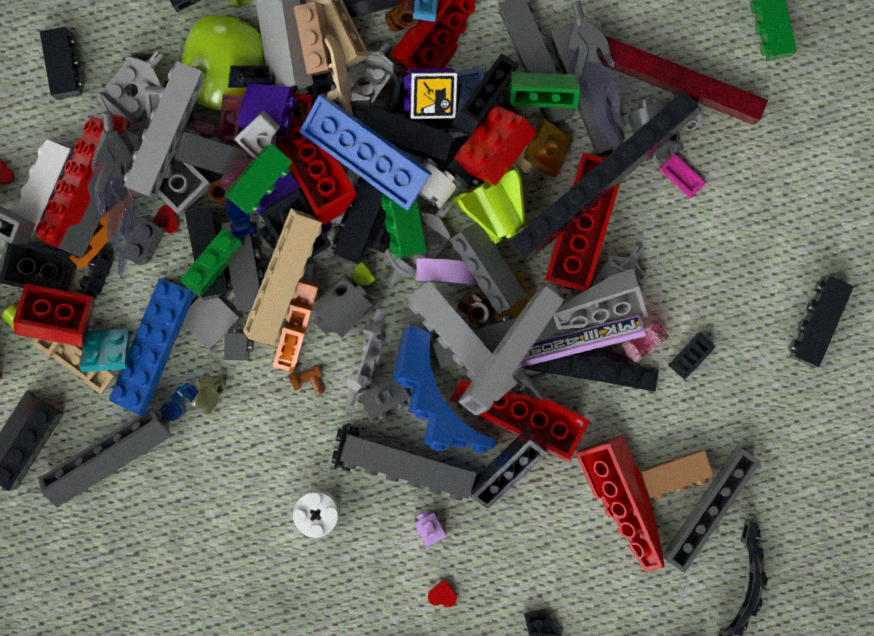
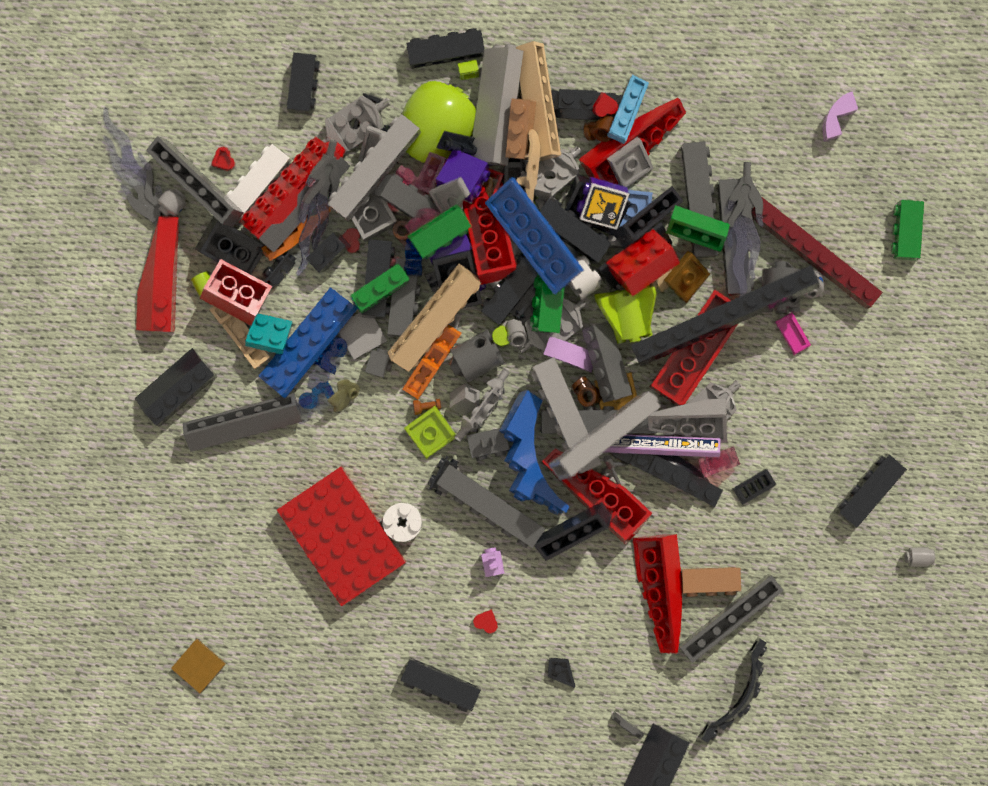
camera: 20 degrees right, 0 degrees up
none -> red brick [277,466,407,607]
none -> clear blue leg [314,337,348,375]
none -> lime tile [404,406,456,459]
none -> light grey panel [450,383,480,415]
none -> light grey brick [505,319,527,347]
none -> light grey tile [607,137,654,187]

